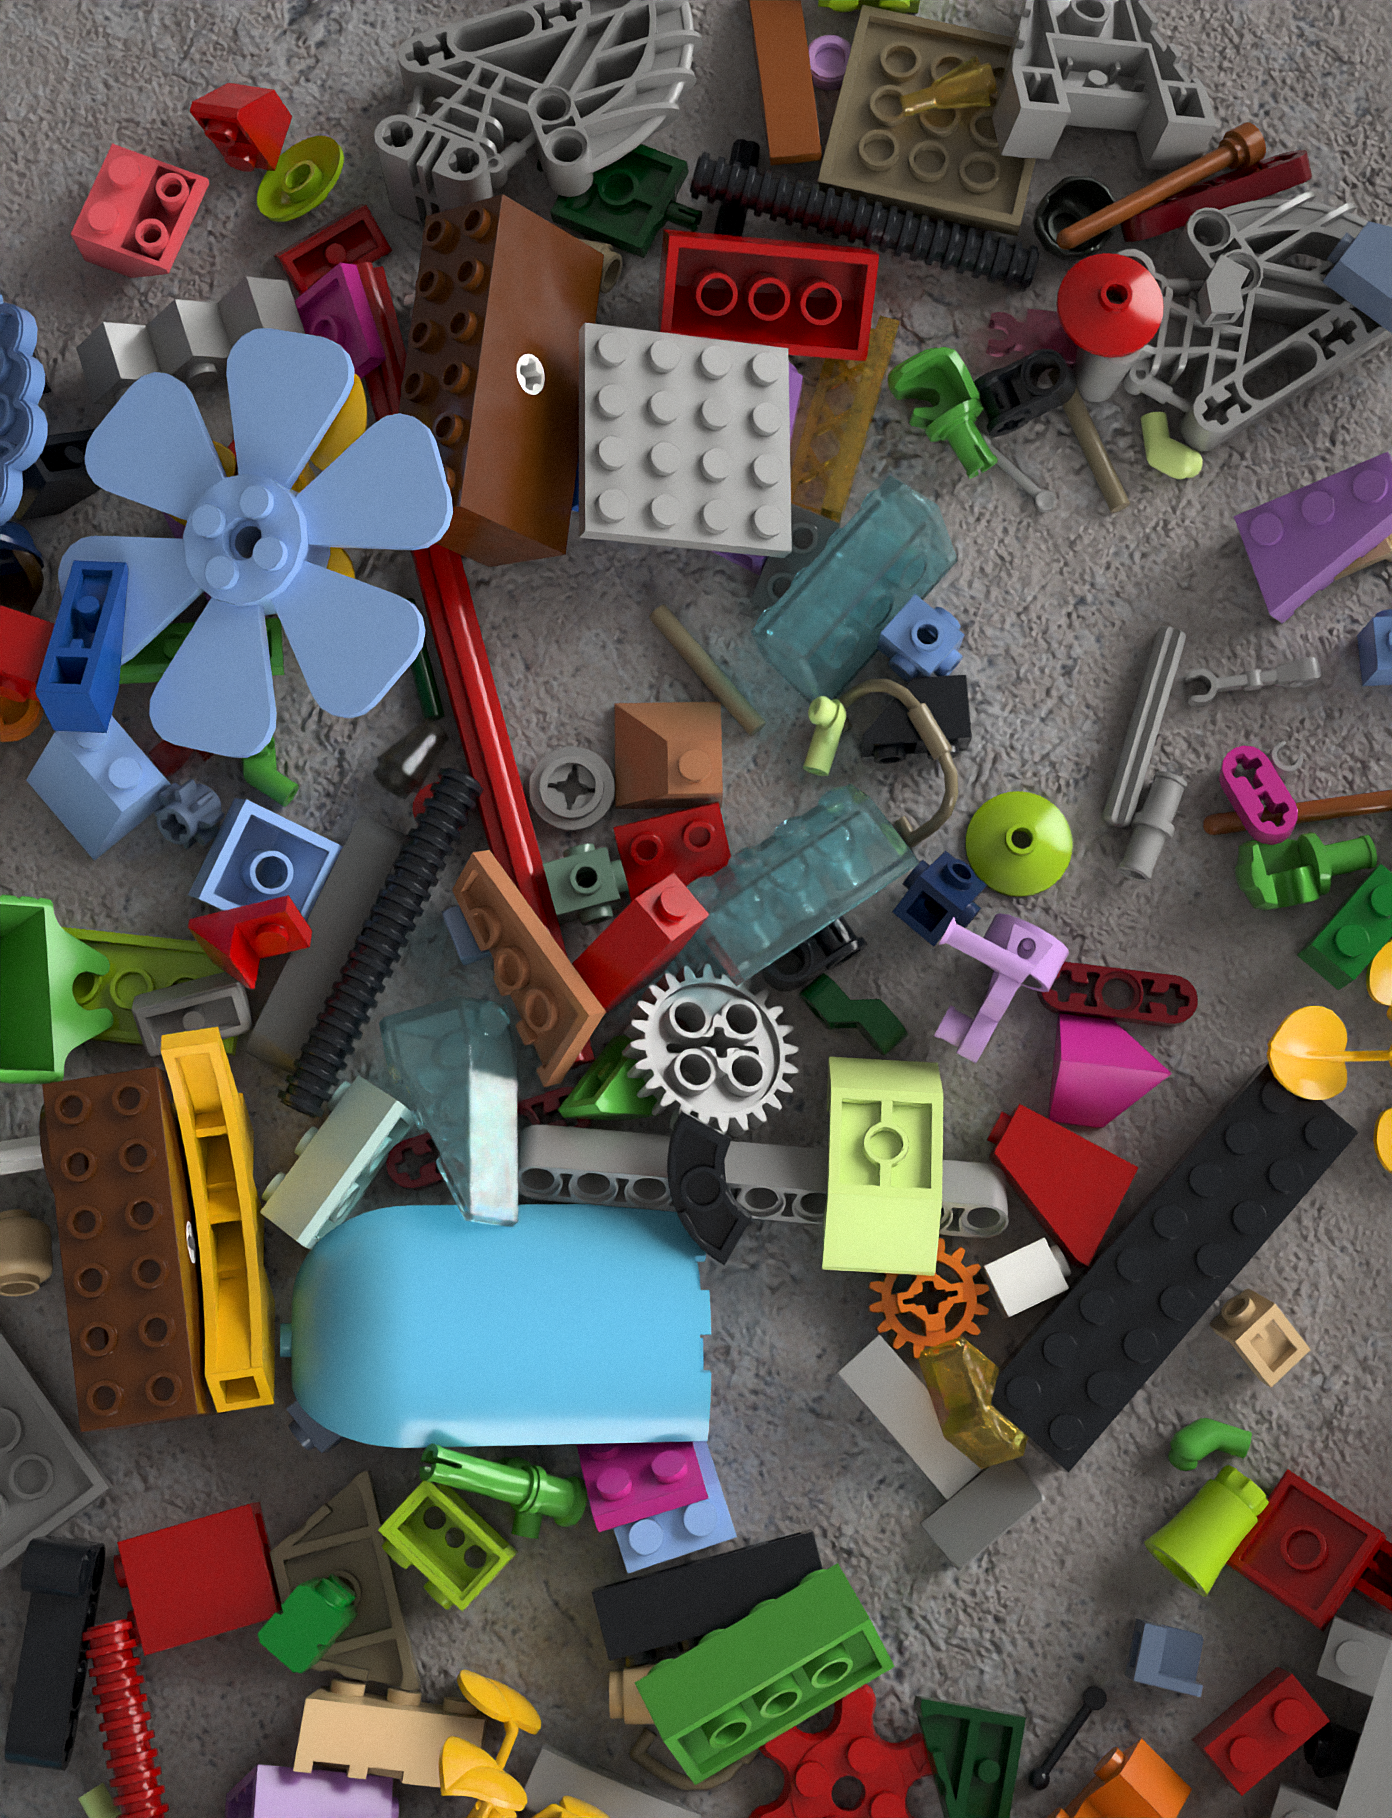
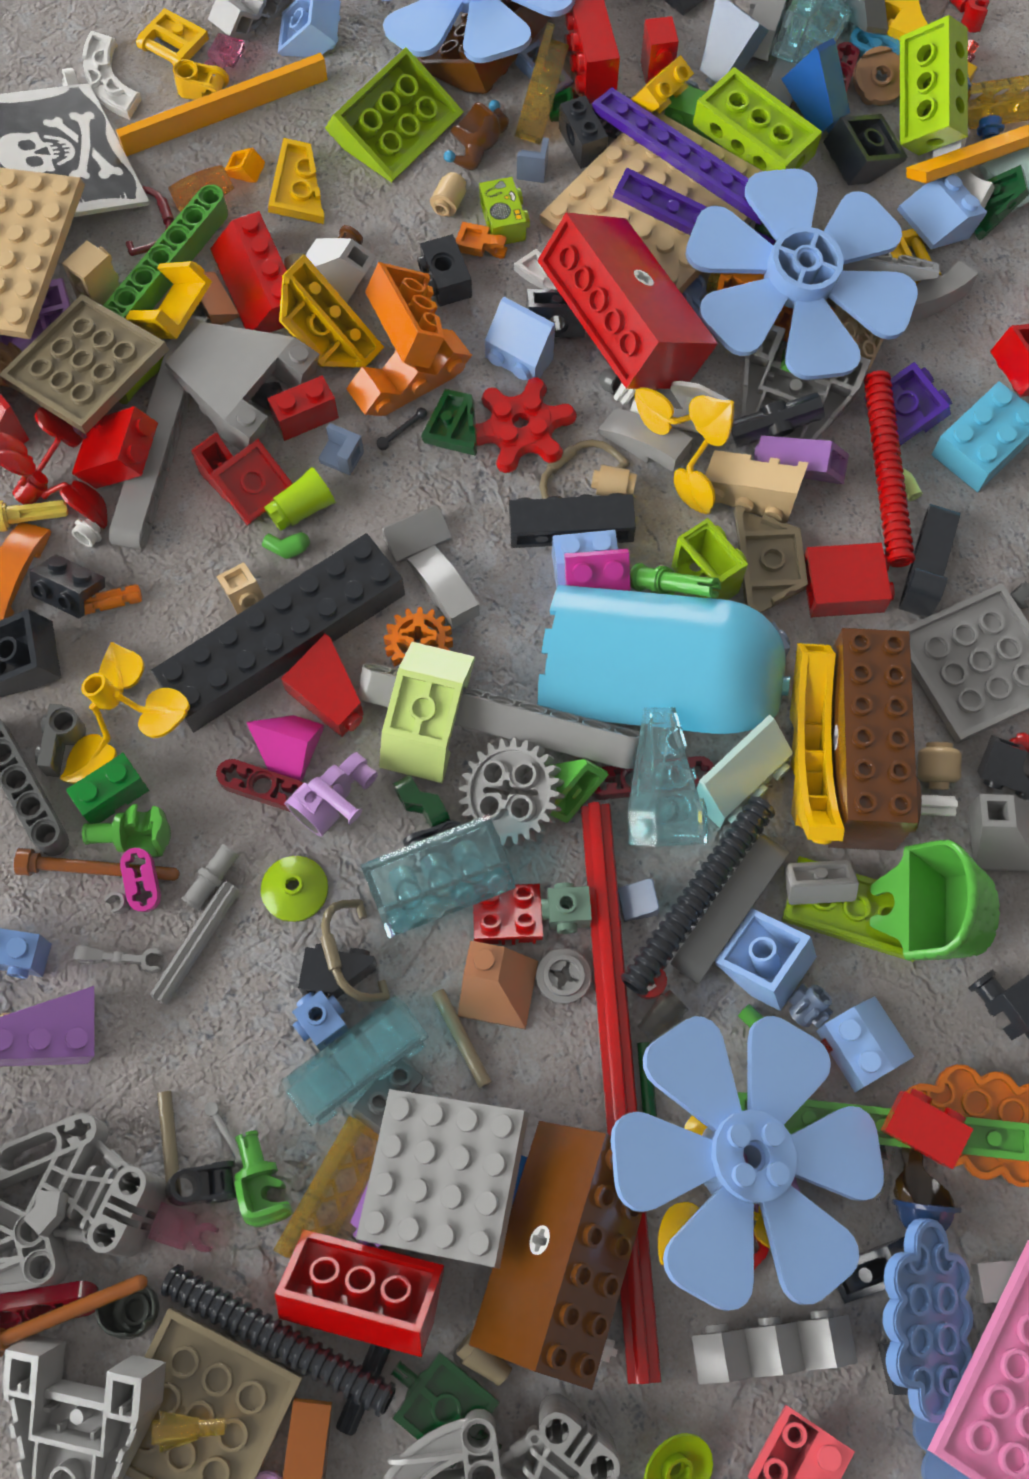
camera: 170 degrees left, 10 degrees down
blue slope [35,560,129,733] -> none
red slope [188,895,312,990] -> none
green brick [257,1574,358,1674] -> none
red slope [274,204,392,296] -> none
dark pink plate [295,262,386,379] -> none
nougat wing [452,850,606,1087] -> none
red slope [572,873,709,1015] -> none
bright green slope [635,1563,895,1785] -> none
black tile [667,1109,753,1266] -> none
yellowish green arm [803,696,846,776] -> none
dark blue brick [892,850,987,947] -> none
clear yellow slope [918,1336,1028,1469] -> none
white brick [979,1237,1071,1319] -> none
red dish [1056,253,1164,358] -> none
yellowish green arm [1140,412,1203,479] -> none

